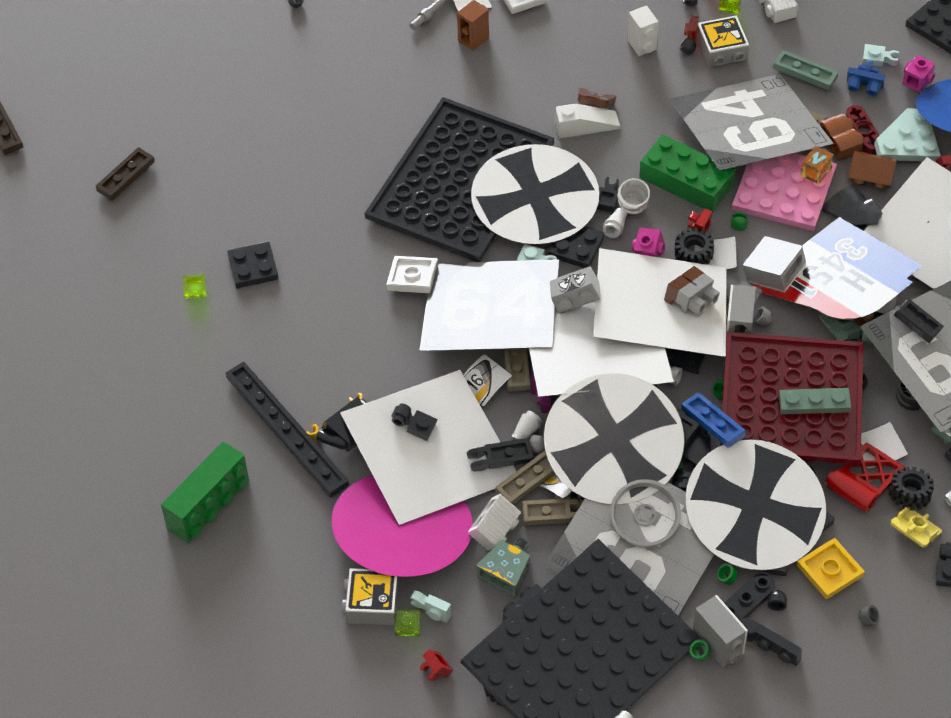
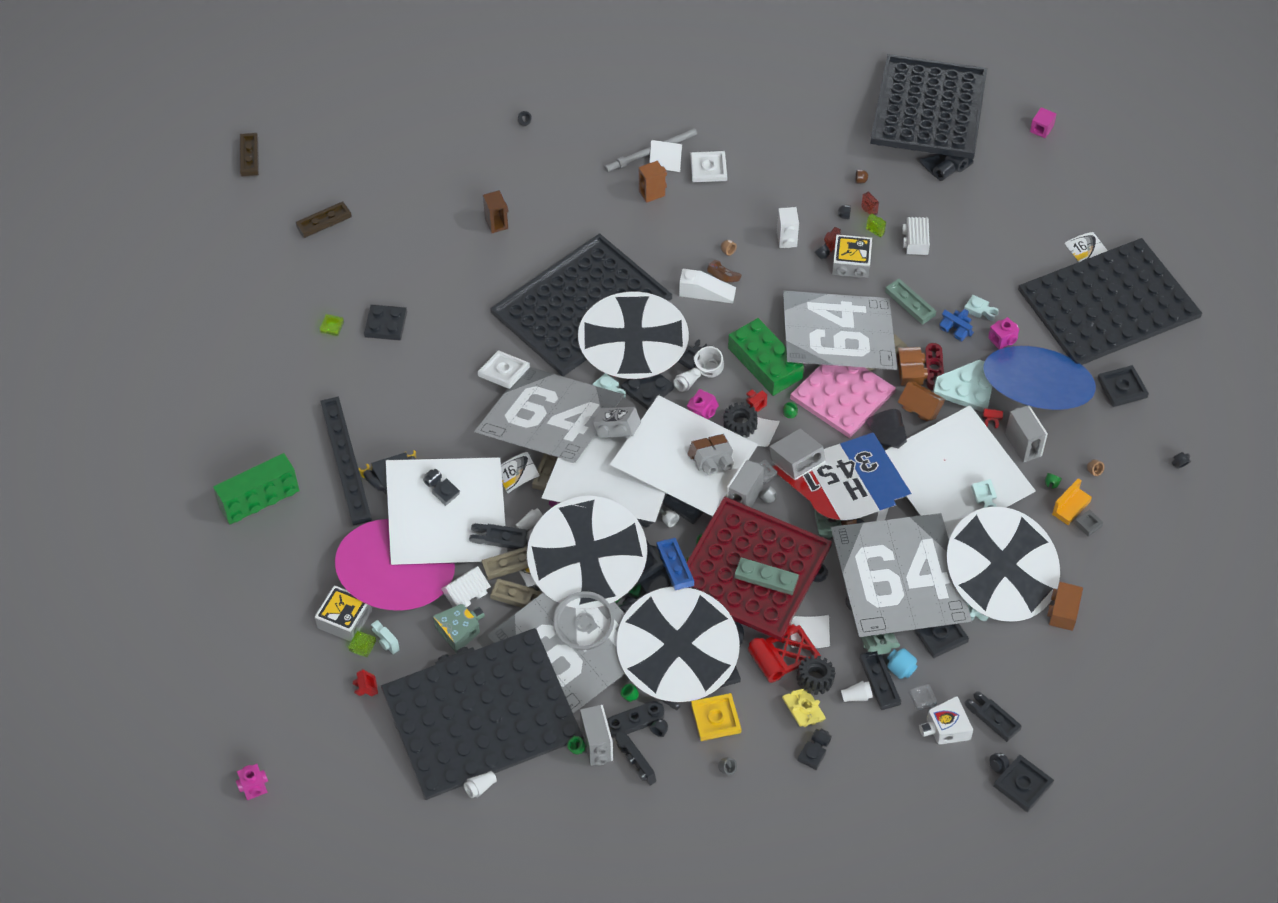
camera: 20 degrees right, 0 degrees up
clear yellow brick [800,145,834,184] -> none
black plate [893,298,944,344] -> none
none -> reddish brown brick [483,190,509,233]
none -> medium nougat hinge [721,240,737,256]

